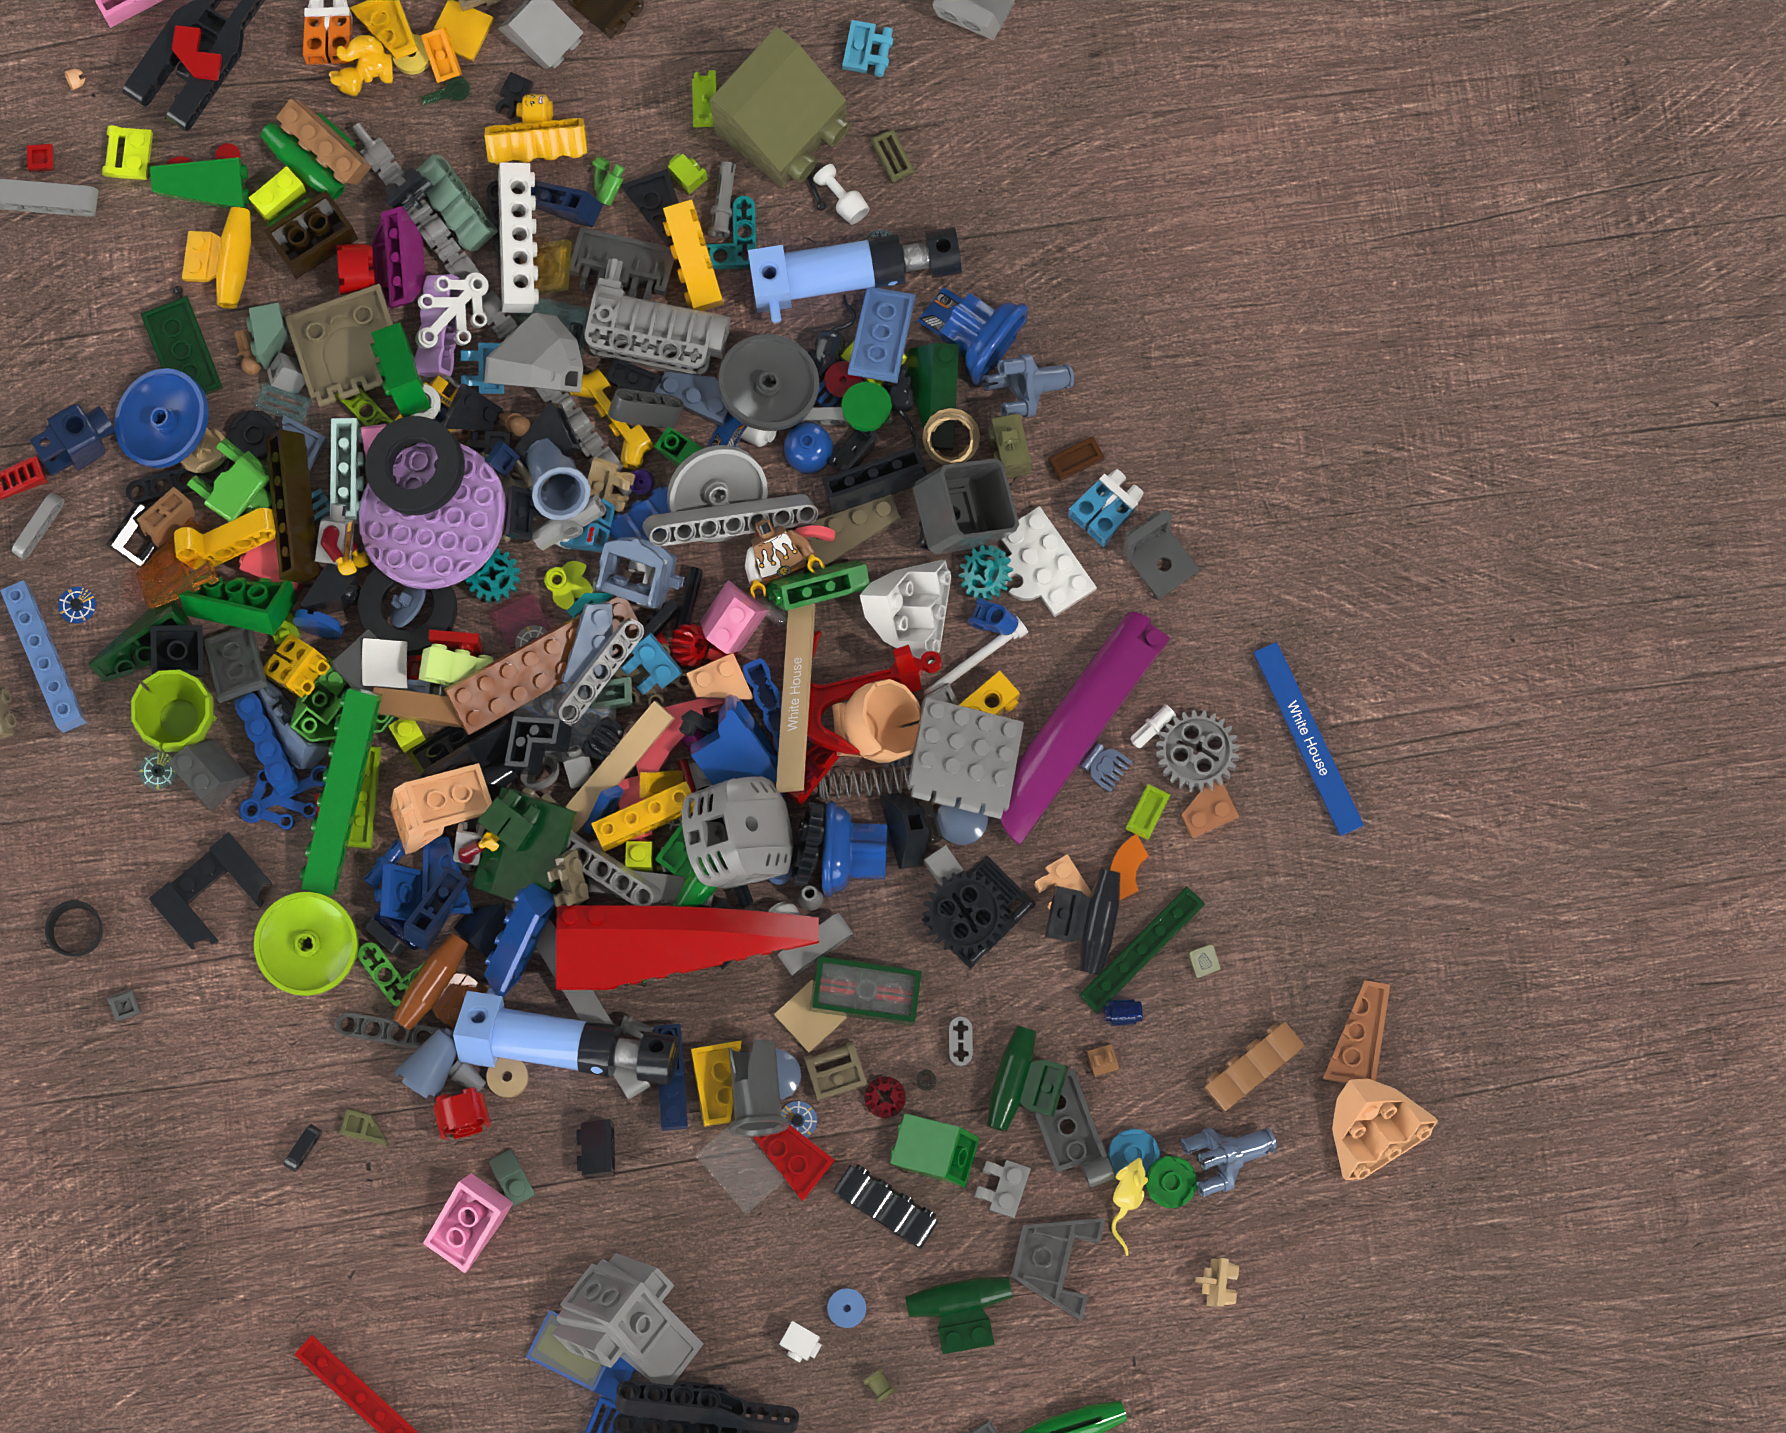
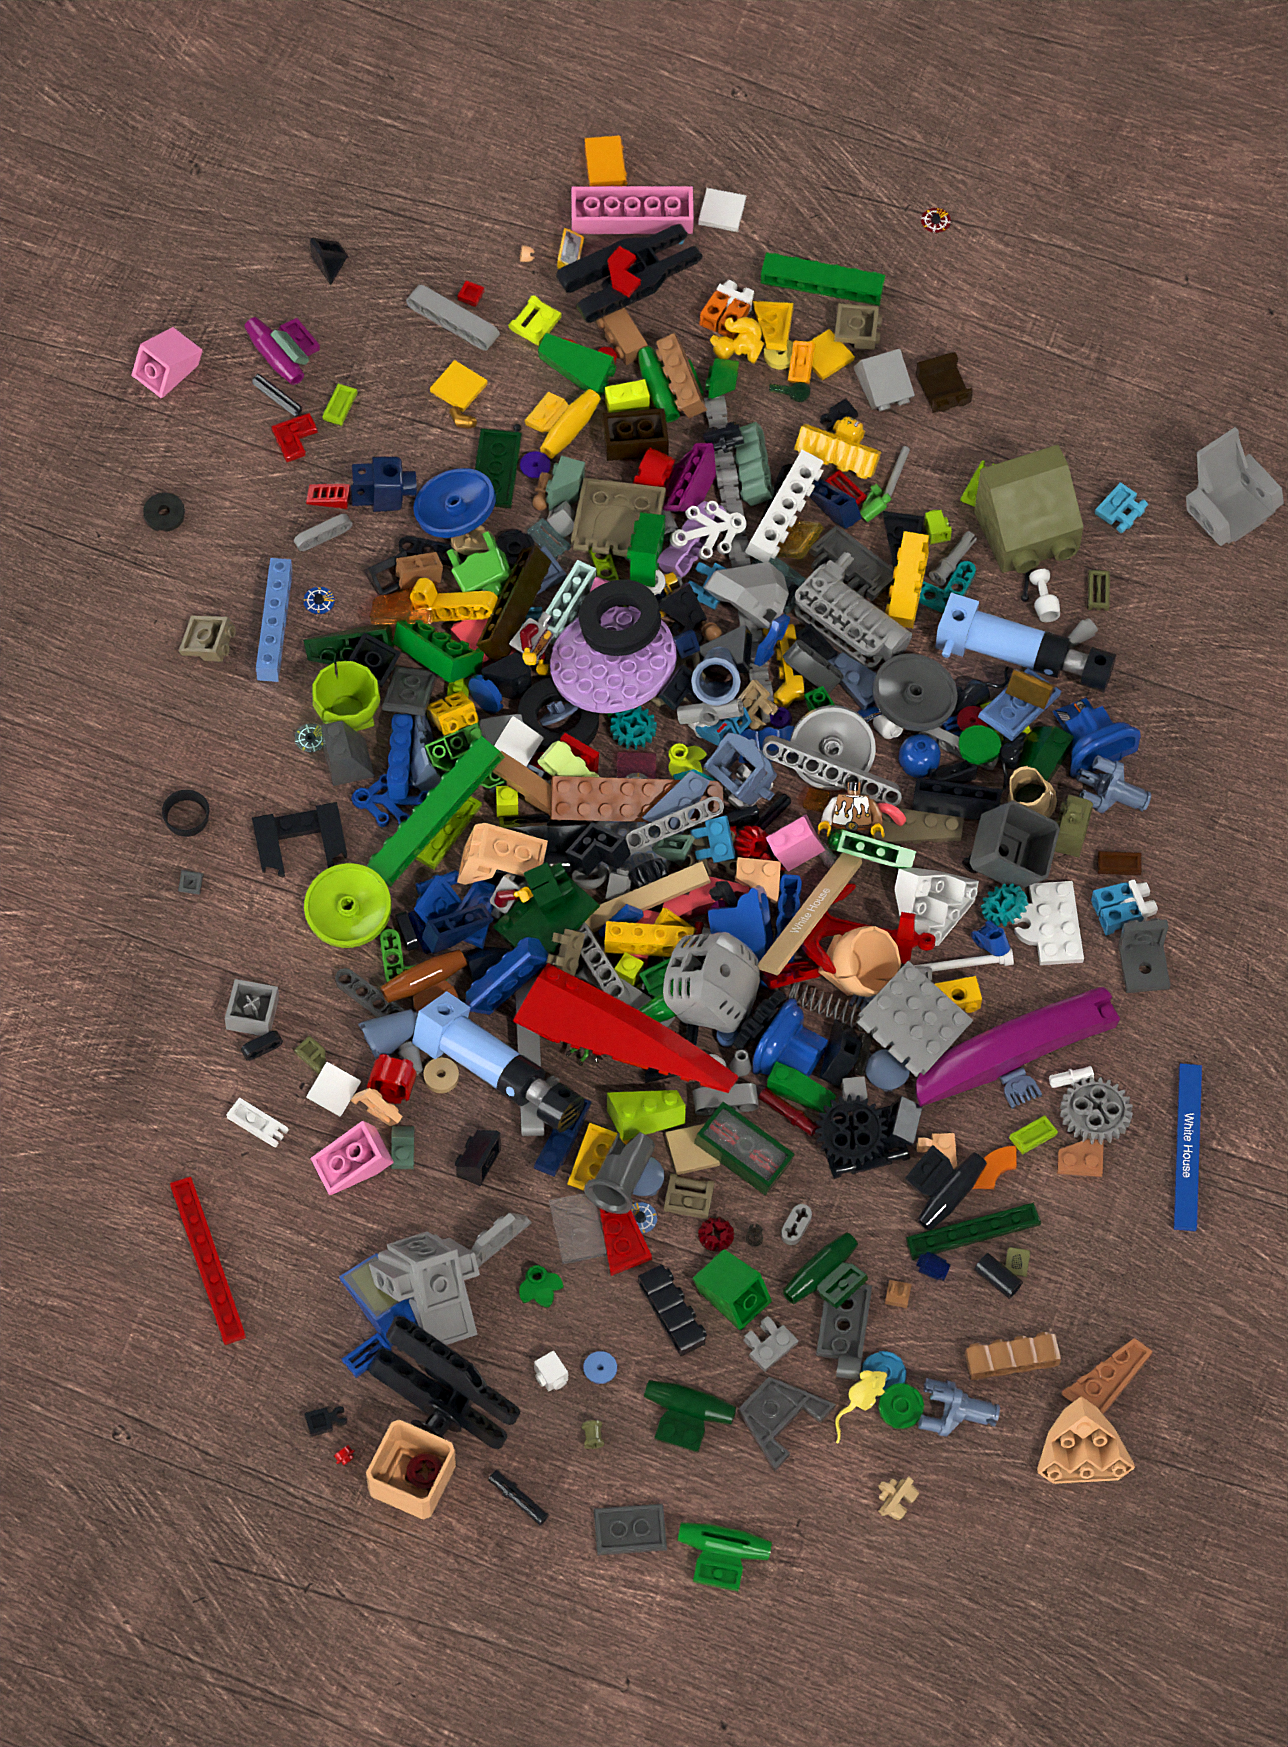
camera: 25 degrees right, 15 degrees down
none -> light grey brick [225,979,279,1036]
none -> white hinge [227,1098,289,1147]
none -> white sticker [306,1062,361,1116]
none -> light nougat wing [351,1088,403,1126]
none -> yellow tile [430,360,488,412]
none -> pearl gold arm [449,406,477,429]
none -> light grey wing [471,1213,532,1267]
none -> green plate [519,1265,564,1308]
none -> dark purple piece [520,451,551,478]
none -> slope [557,228,584,269]
none -> medium nougat brick [596,308,648,365]
none -> lime wedge [607,1090,685,1141]
none -> light grey cone [662,510,679,542]
none -> green slope [705,358,739,399]
none -> blue tile [754,614,790,666]
none -> dark red pin [758,1087,819,1137]
none -> green slope [767,1061,836,1114]
none -> clear orange tile [803,788,830,812]
none -> red tile [824,470,867,506]
none -> light grey bar [882,446,910,497]
none -> hinge [882,1096,923,1149]
none -> black pin [974,1253,1023,1299]
none -> pearl gold slope [1005,669,1055,710]
none -> light grey cone [1067,618,1098,648]

